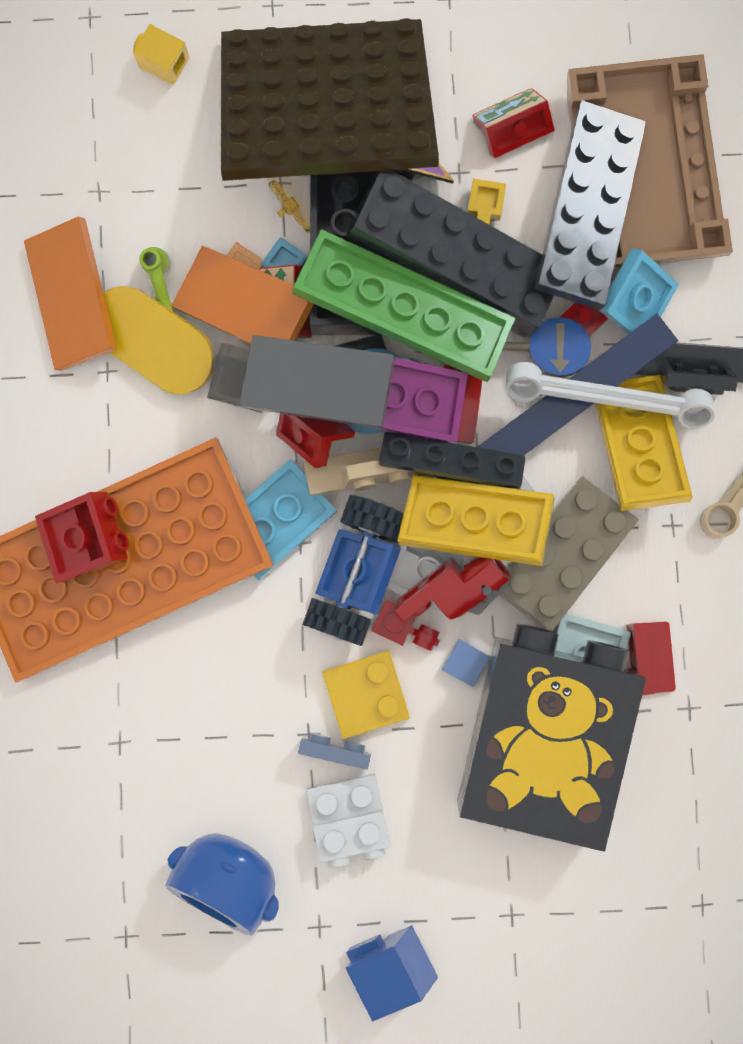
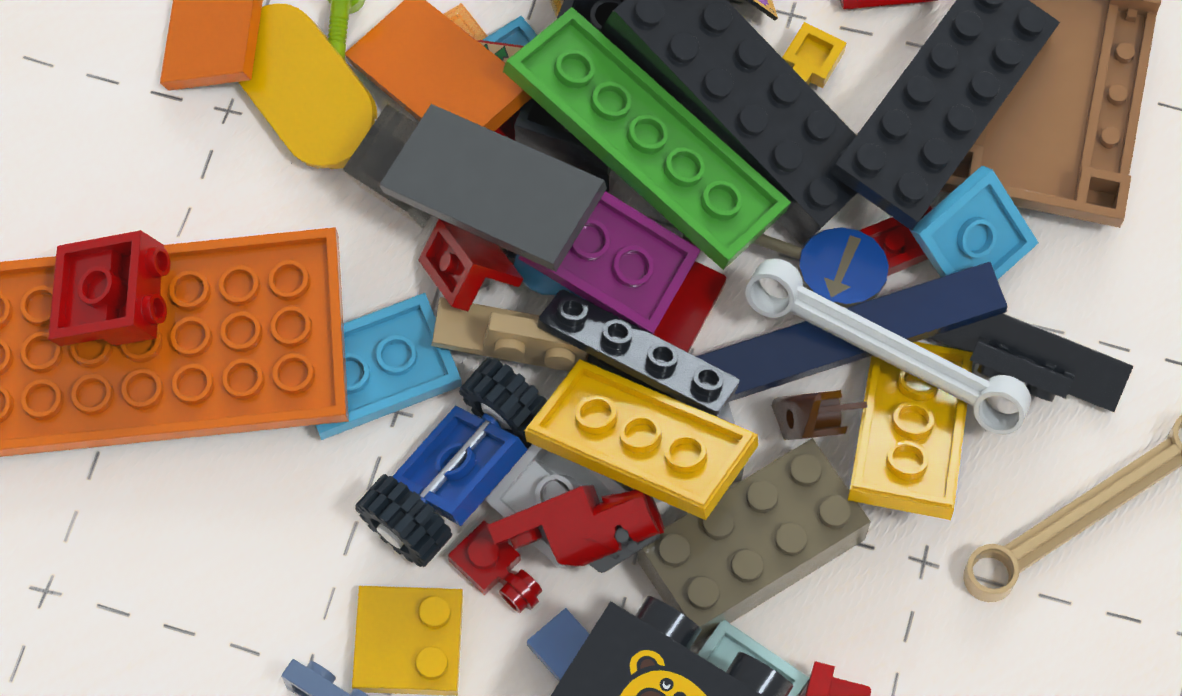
camera: 20 degrees right, 15 degrees down
none -> reddish brown piece [771,390,868,440]

